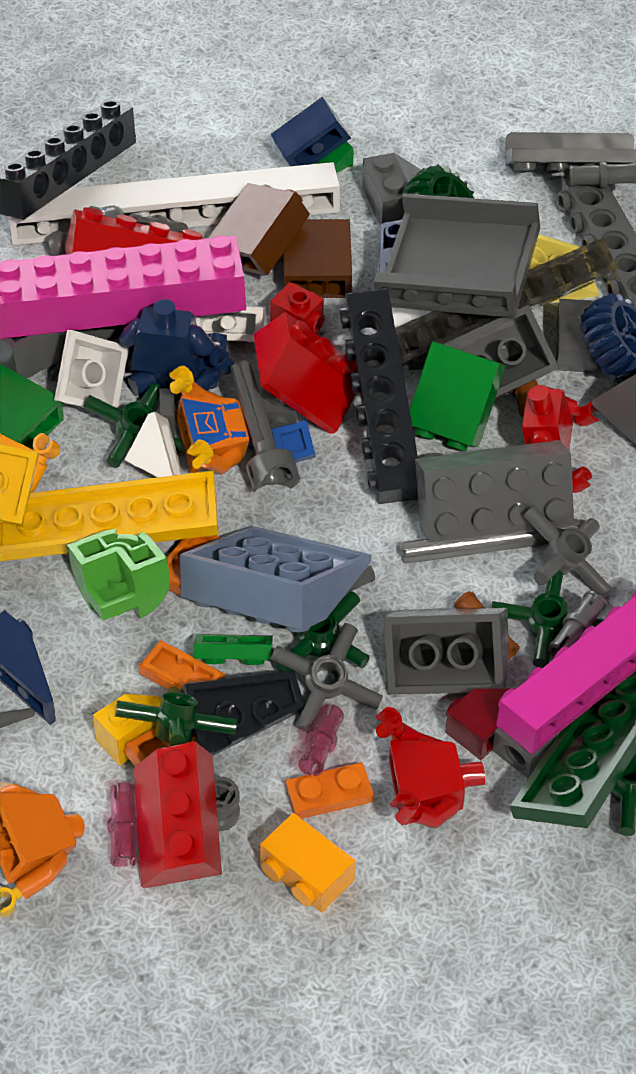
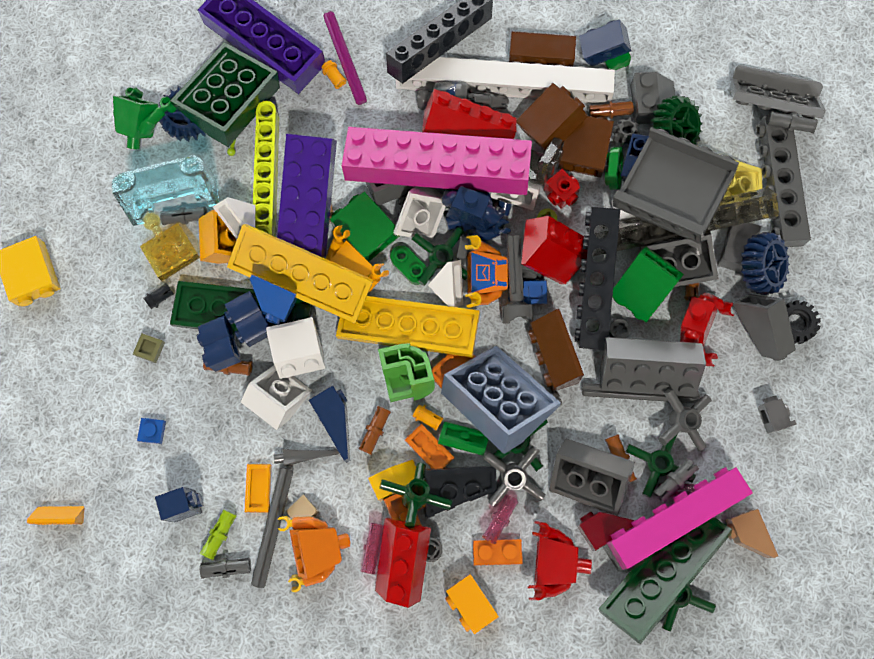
camera: 20 degrees right, 25 degrees up
none -> dark orange pin [358,406,391,455]
none -> green plate [390,246,427,285]
none -> light orange pin [412,404,443,431]
none -> reddish brown brick [509,31,576,67]
none -> reddish brown slope [527,309,584,392]
none -> clear smoke bracket [528,137,564,186]
none -> dark orange axle [589,101,634,119]
none -> green plate [605,147,624,190]
none -> dark grey gear [612,118,640,147]

